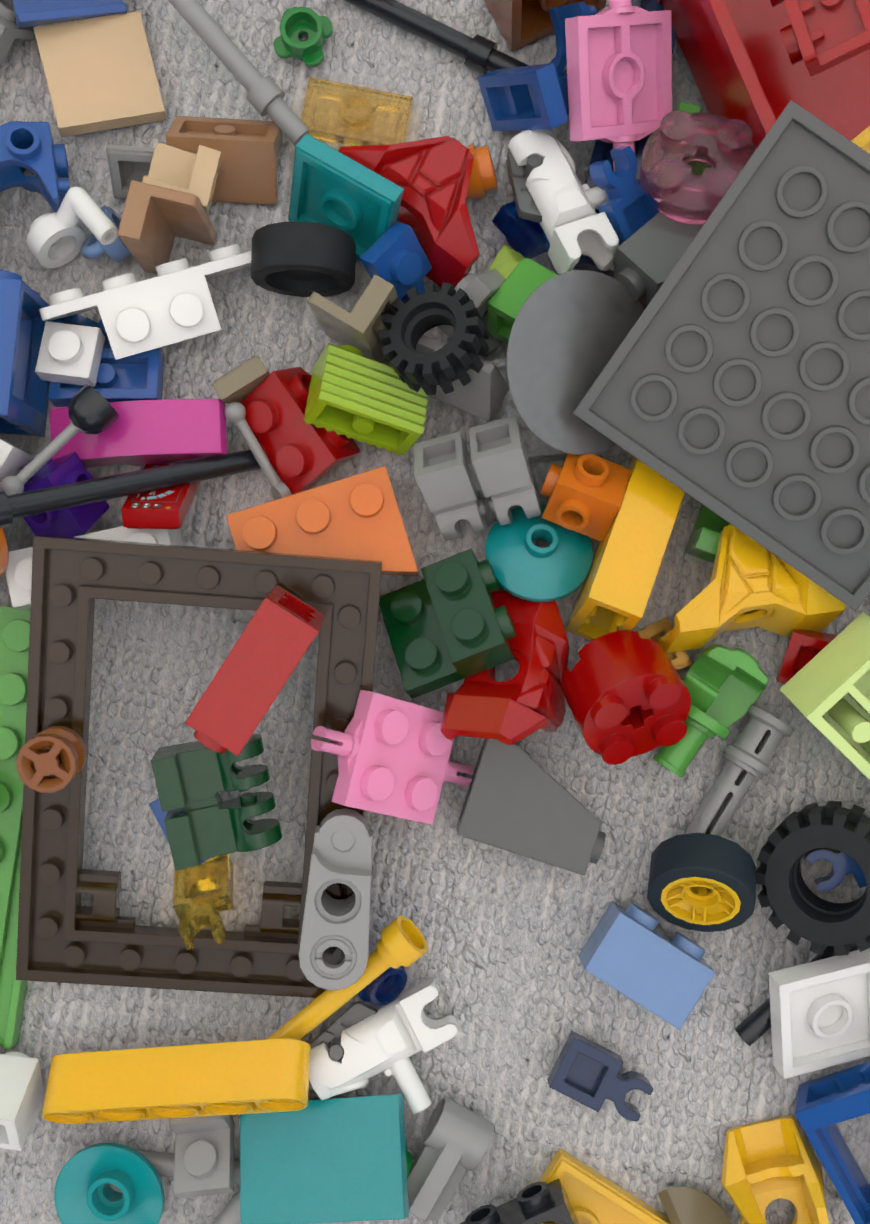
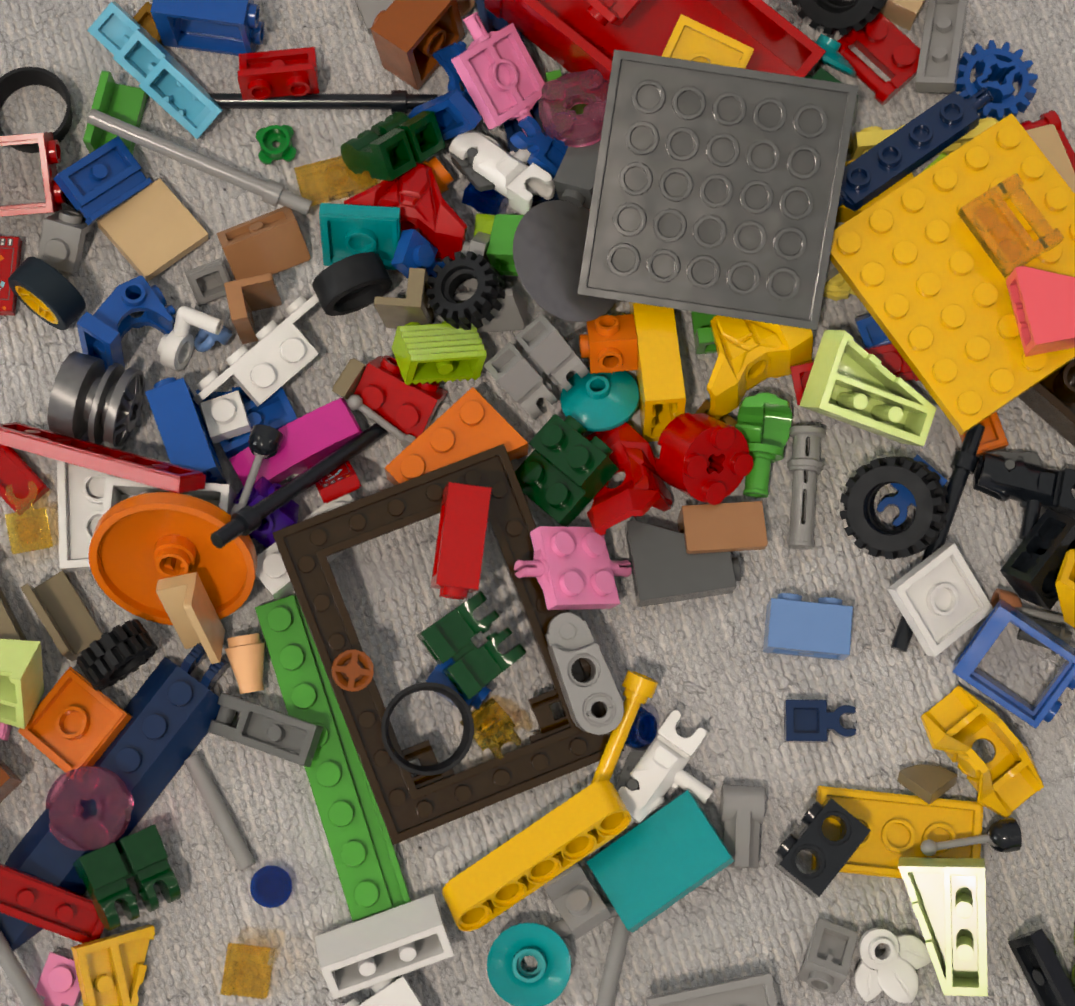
camera: 30 degrees left, 10 degrees down
tan panel [142,143,221,215] -> none
black wheel [647,833,757,932] -> none
none -> dark green legs [341,111,446,181]
none -> black tyre [381,682,474,776]
none -> medium nougat panel [677,501,768,554]

